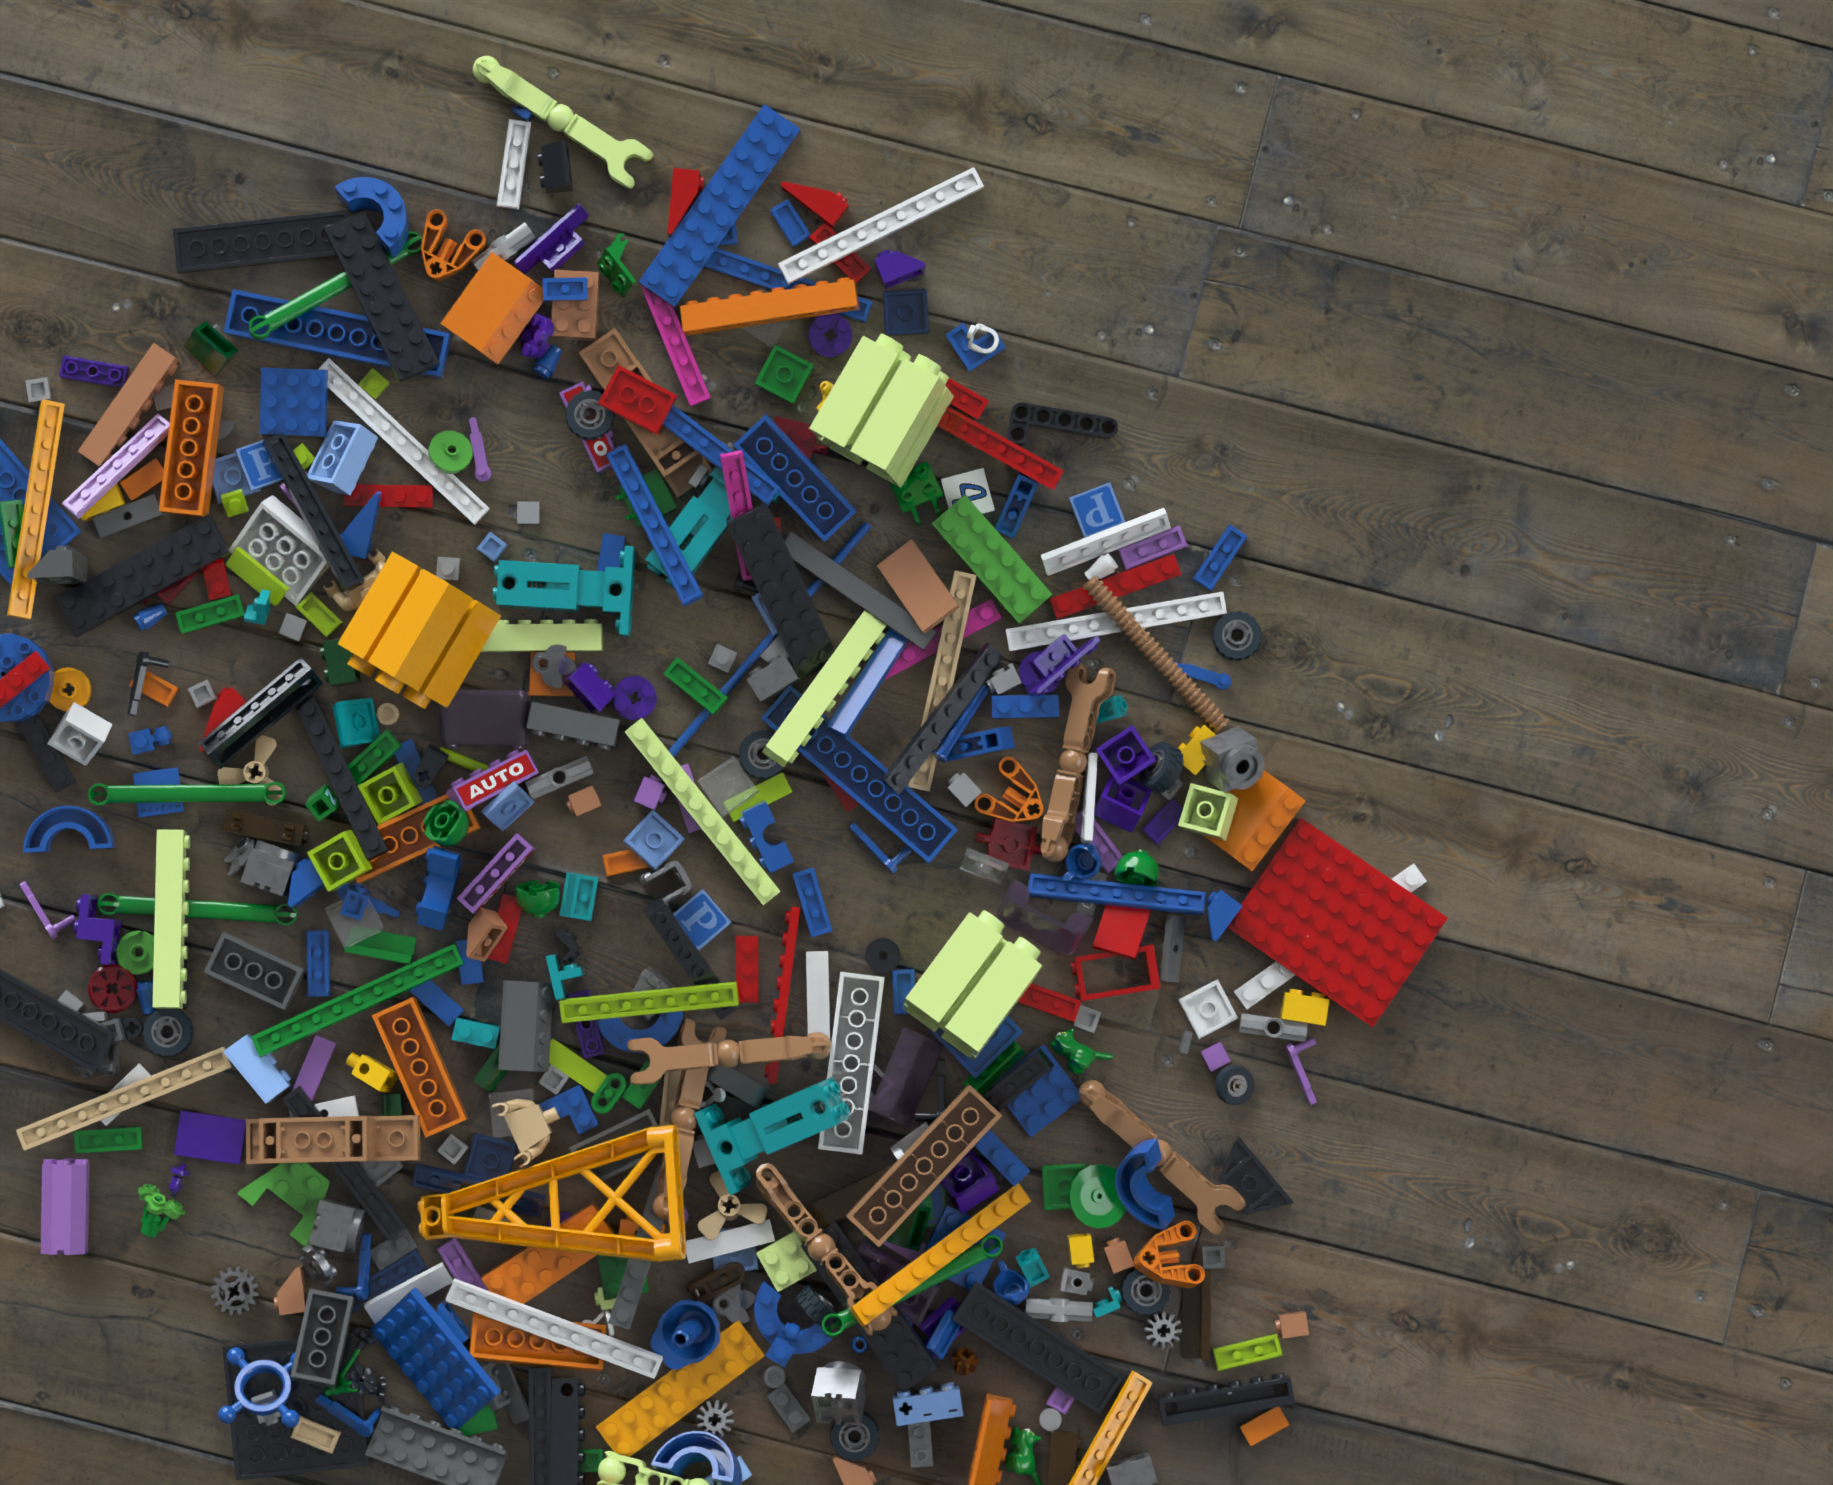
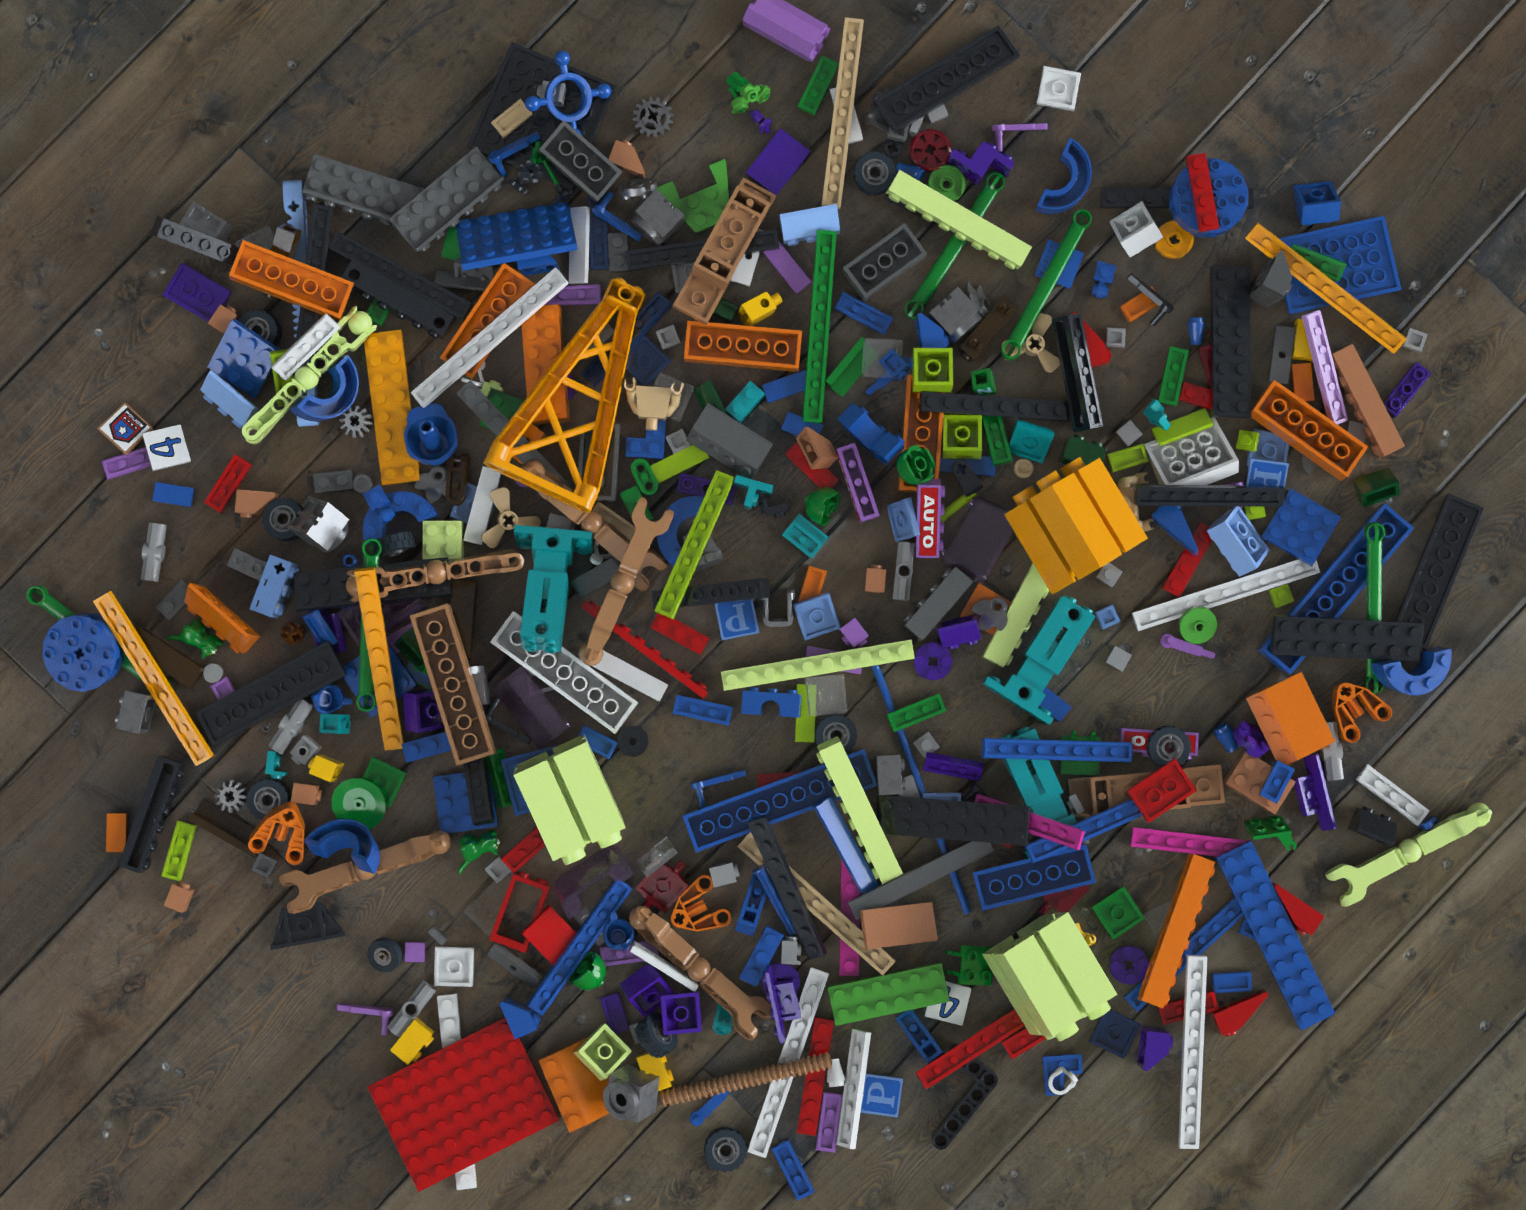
camera: 120 degrees right, 0 degrees up
none -> dark purple plate [923,752,984,781]

